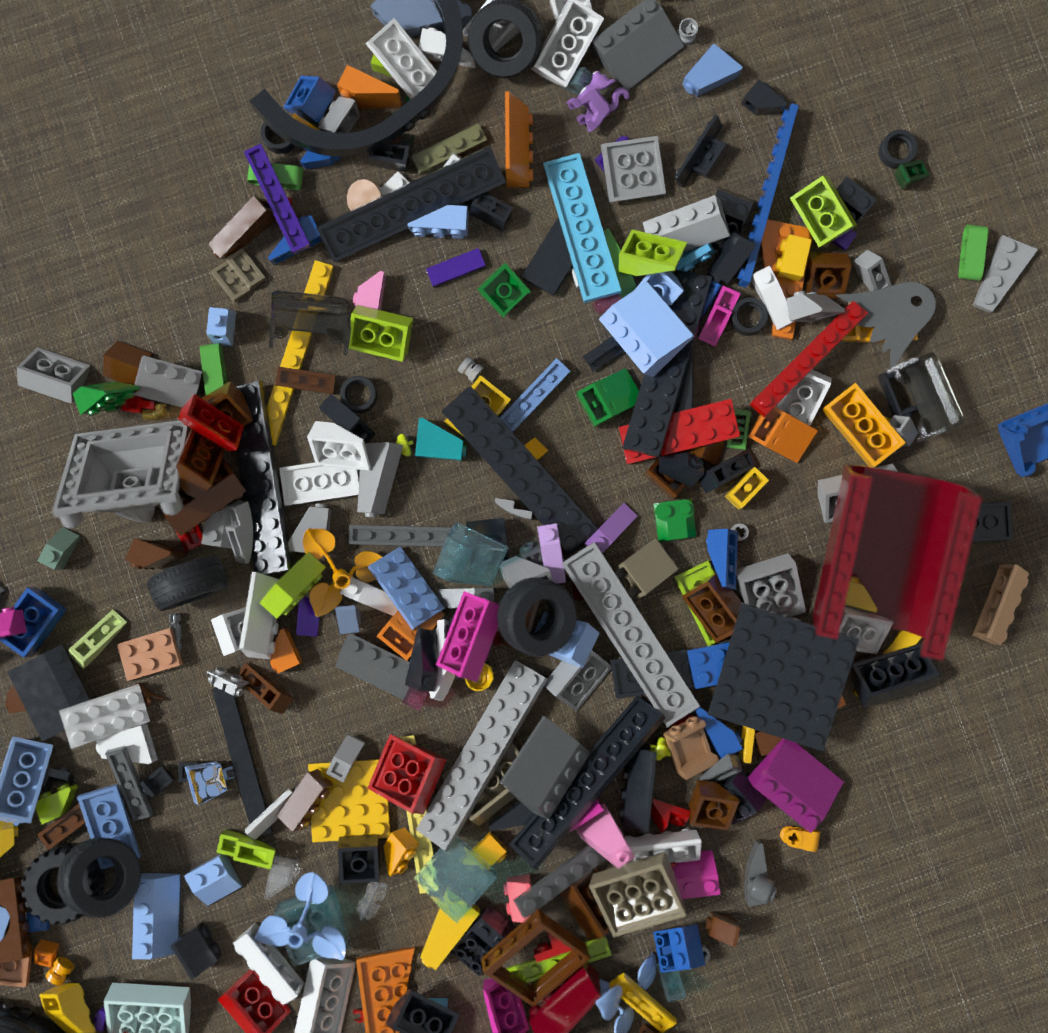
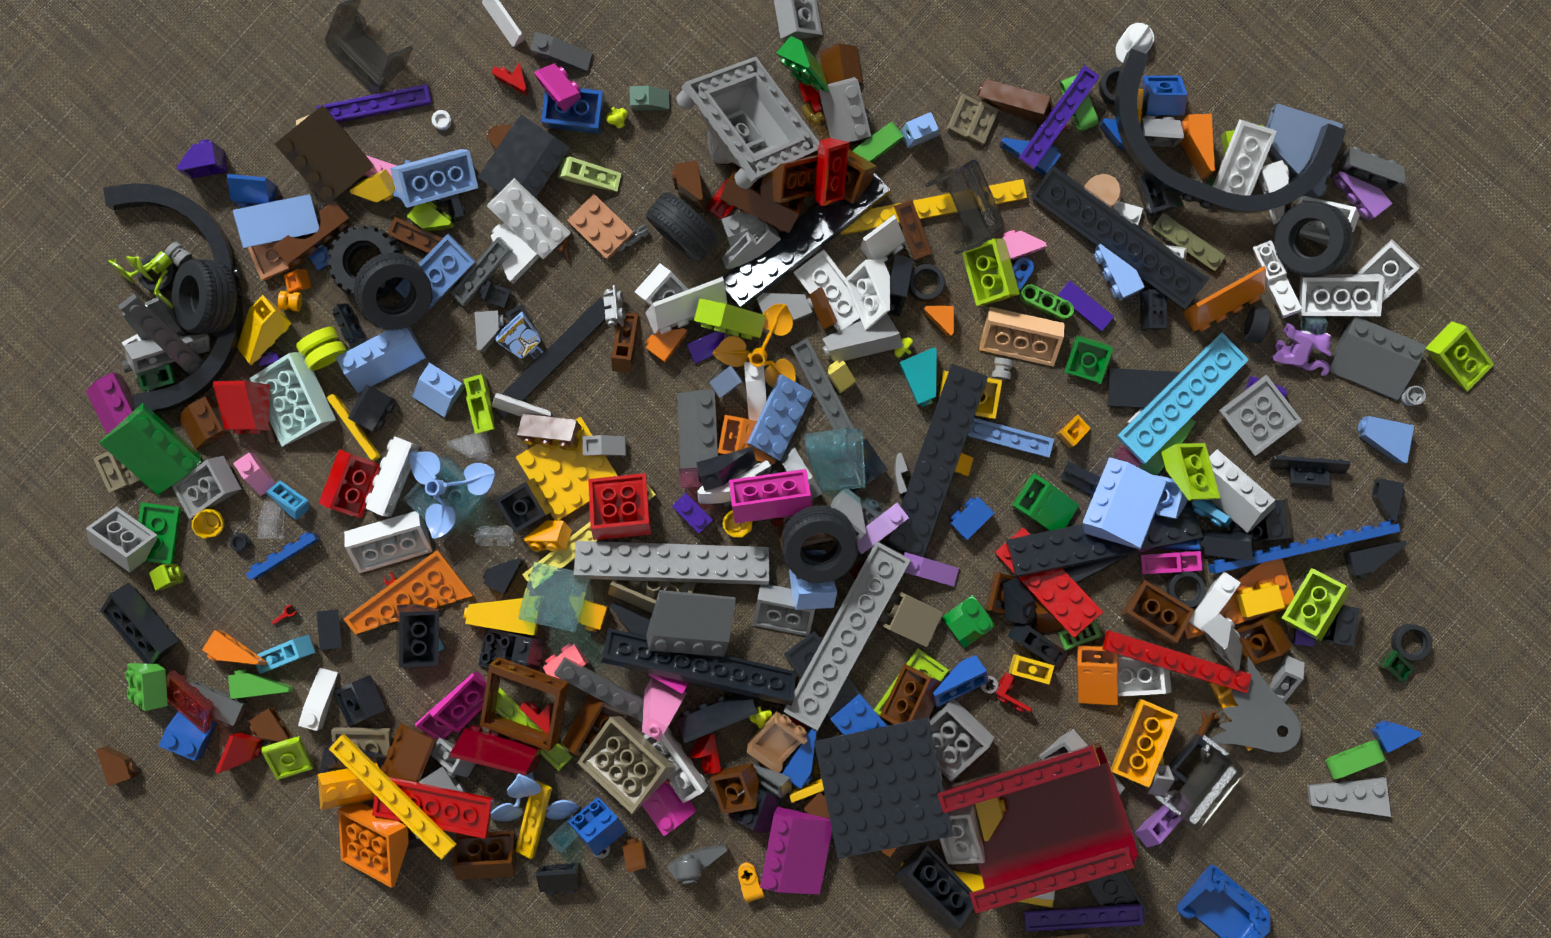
camera: 55 degrees right, 0 degrees up
none -> neon yellow wheel [296,326,347,371]
none -> yellow tile [327,394,381,461]
none -> black hinge [332,304,365,344]
none -> light grey slope [475,310,505,353]
none -> black slope [483,558,524,594]
none -> black slope [536,863,581,895]
none -> neon yellow piece [605,107,628,129]
none -> dark purple brick [672,493,714,534]
none -> reddish brown slope [809,287,837,329]
none -> light yellow slope [827,361,856,394]
none -> white slope [860,215,905,263]
none -> orange slope [922,306,954,338]
none -> blue brick [949,497,994,540]
none -> light nougat slope [979,307,1064,367]
none -> red bracket [995,672,1032,713]
none -> blue plate [1012,257,1034,291]
none -> bright green beam [1019,285,1074,321]
none -> dark purple tile [1024,904,1144,932]
none -> light orange slope [1056,415,1091,448]
none -> white piece [1116,23,1154,63]
none -> reddish brown slope [1120,580,1195,646]
none -> medium lavender slope [1135,792,1193,848]
none -> reddish brown bar [1197,710,1219,737]
none -> black tyre [1243,305,1270,344]
none -> white slope [1253,240,1302,318]
none -> black slope [1344,540,1407,578]
none -> blue slope [1371,720,1422,753]

